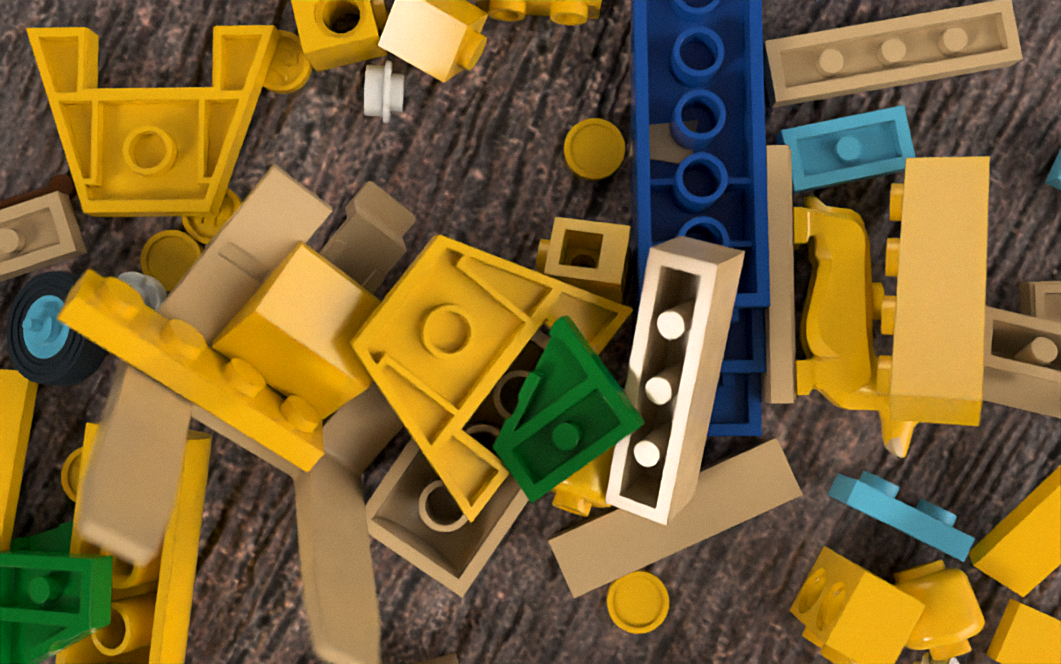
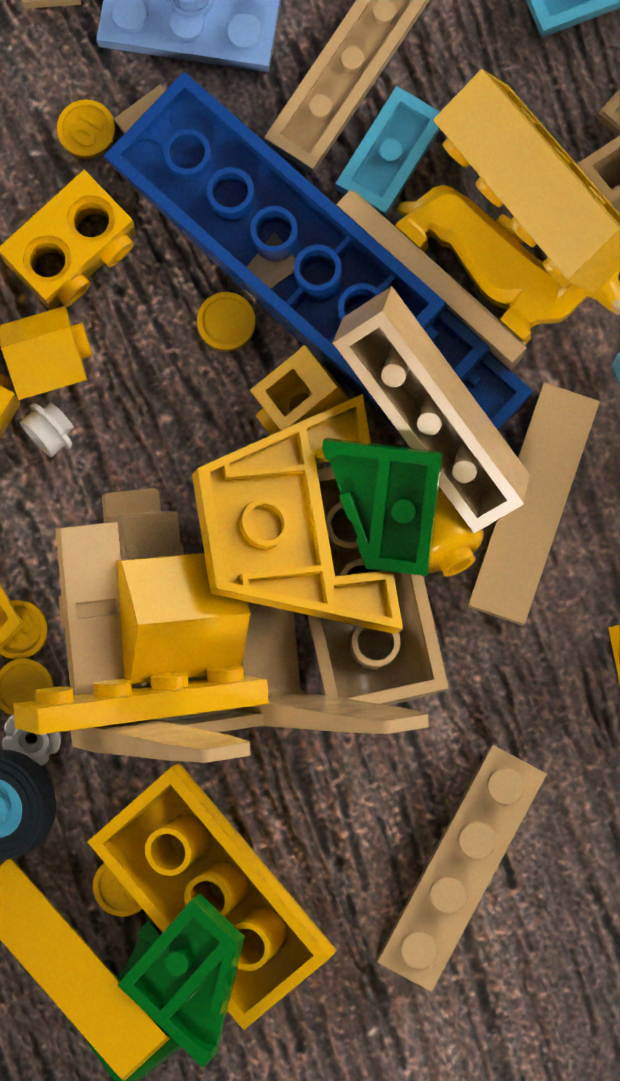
camera: 45 degrees left, 5 degrees down
yellow piece [606,569,669,634] -> none

